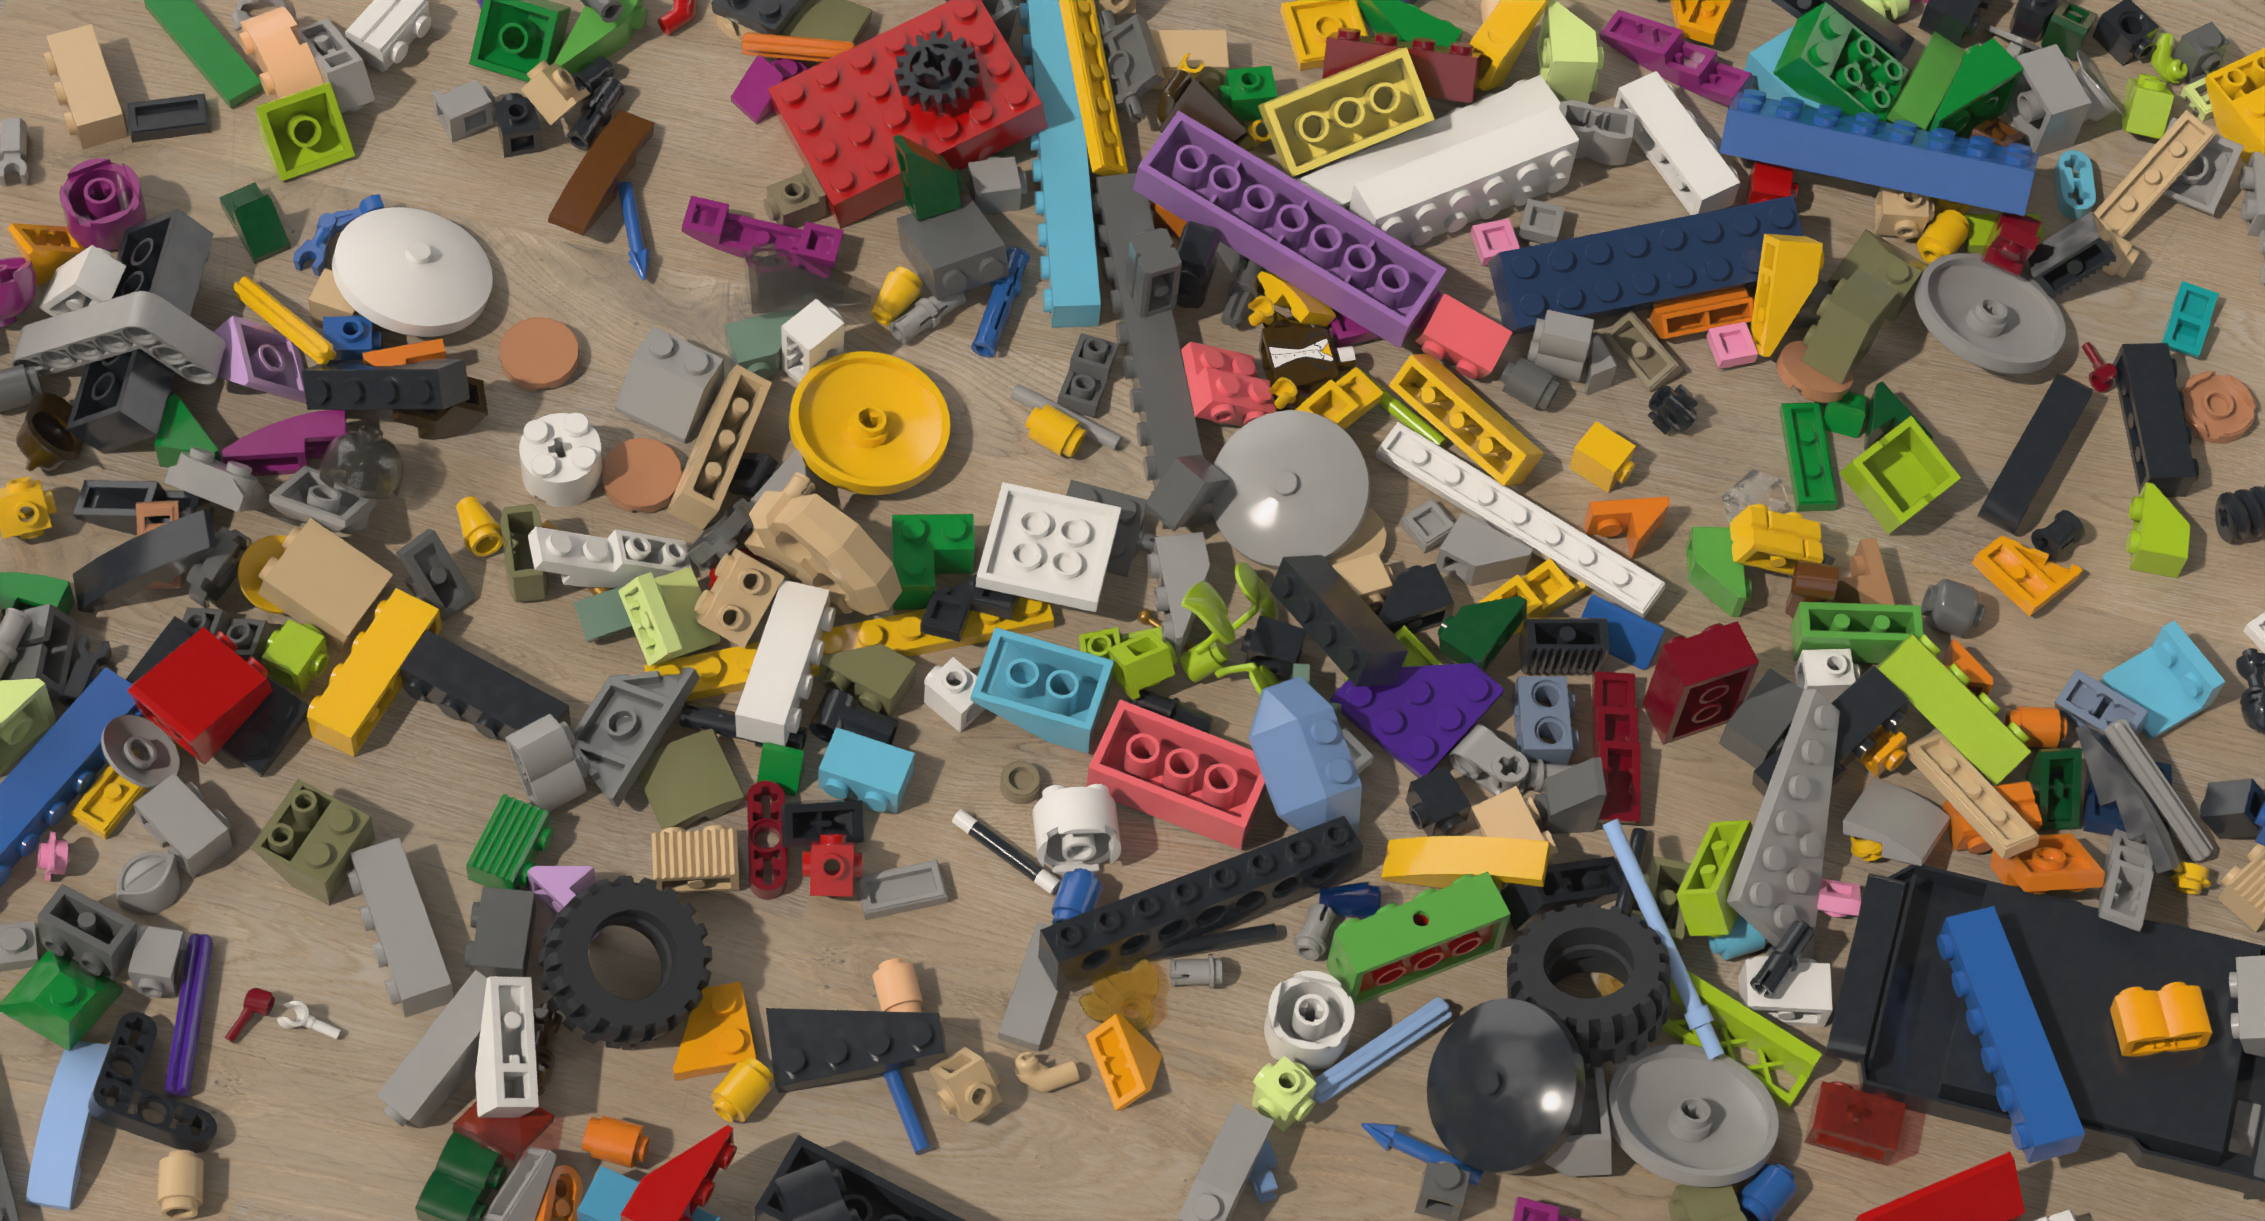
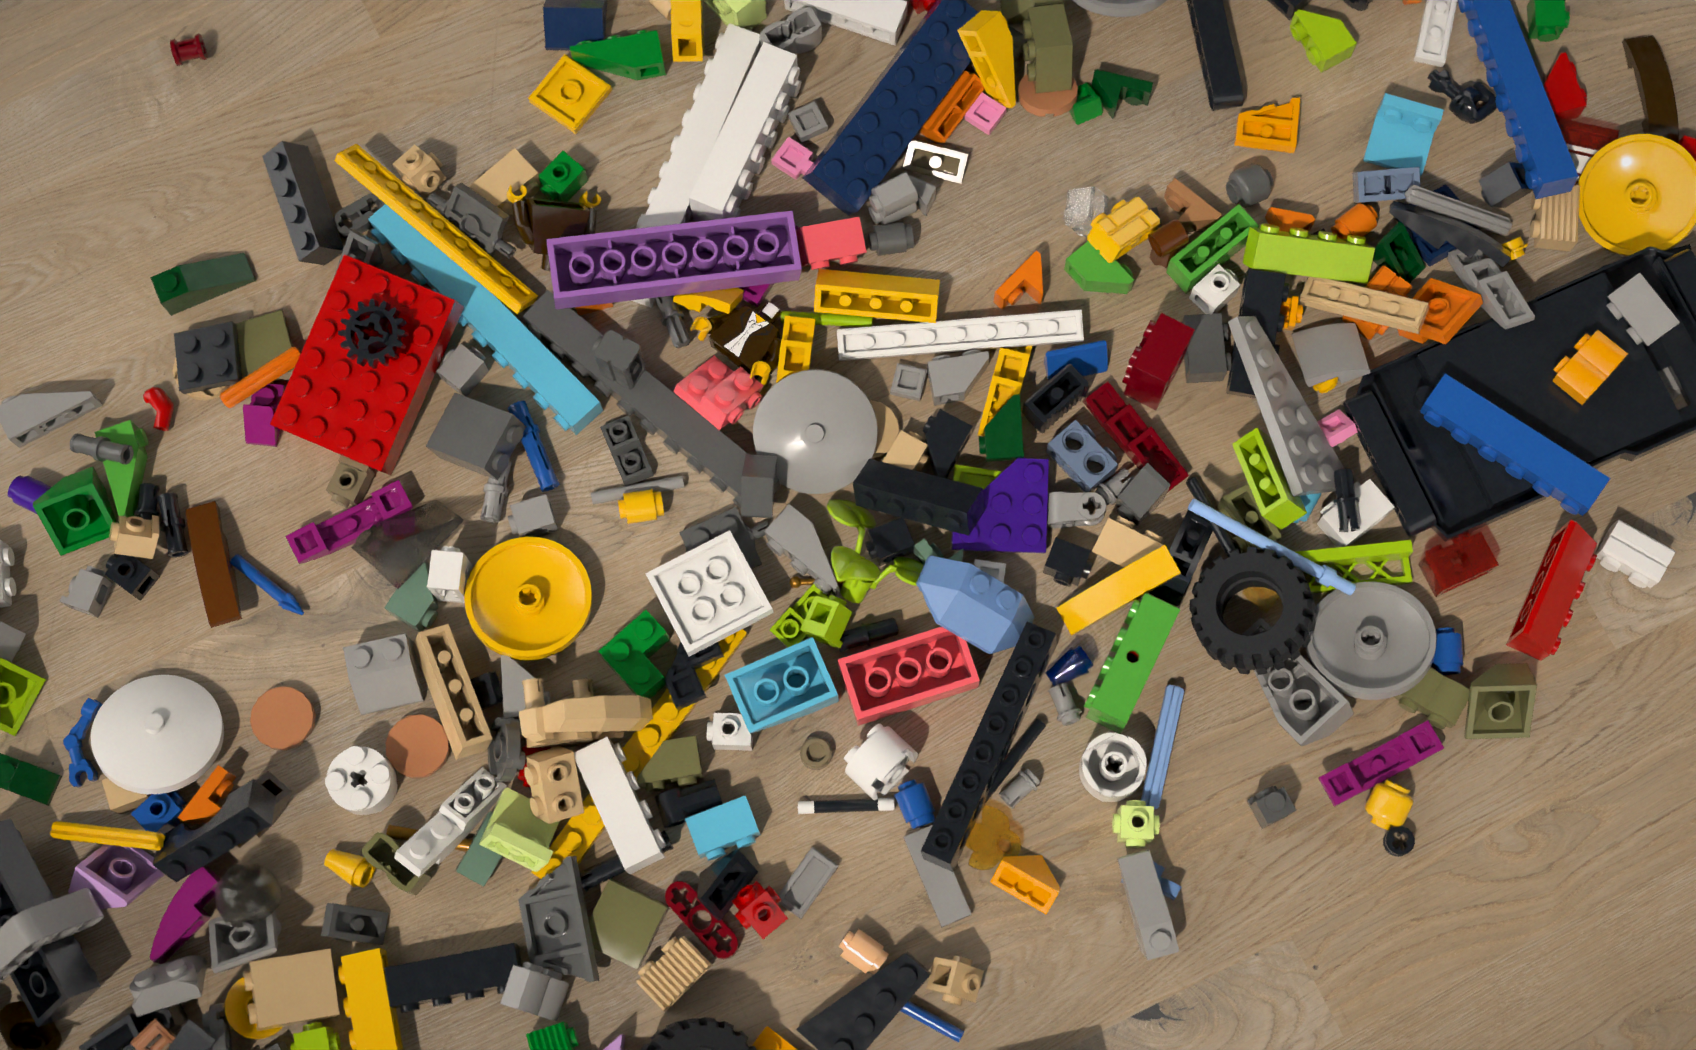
camera: 30 degrees left, 15 degrees up
green slope [154,393,221,468] -> none
green slope [757,742,804,796] -> none
yellow cone [870,266,923,327] -> none
dark green slope [893,134,964,221] -> none
tan arm [1014,1052,1079,1092] -> none
black brick [1176,221,1220,309] -> none
light yellow brick [1258,47,1435,177] -> none
dark red brick [1322,27,1483,103] -> none
blue piece [1361,1123,1483,1186] -> none
black dish [1427,998,1585,1174] -> none
yellow brick [1569,421,1636,493] -> none
black gear [1648,384,1698,435] -> none
green tile [1779,402,1838,512] -> none
lime piece [1838,416,1961,535] -> none
black bush [2031,510,2085,561] -> none
none -> light grey brick [508,494,559,537]

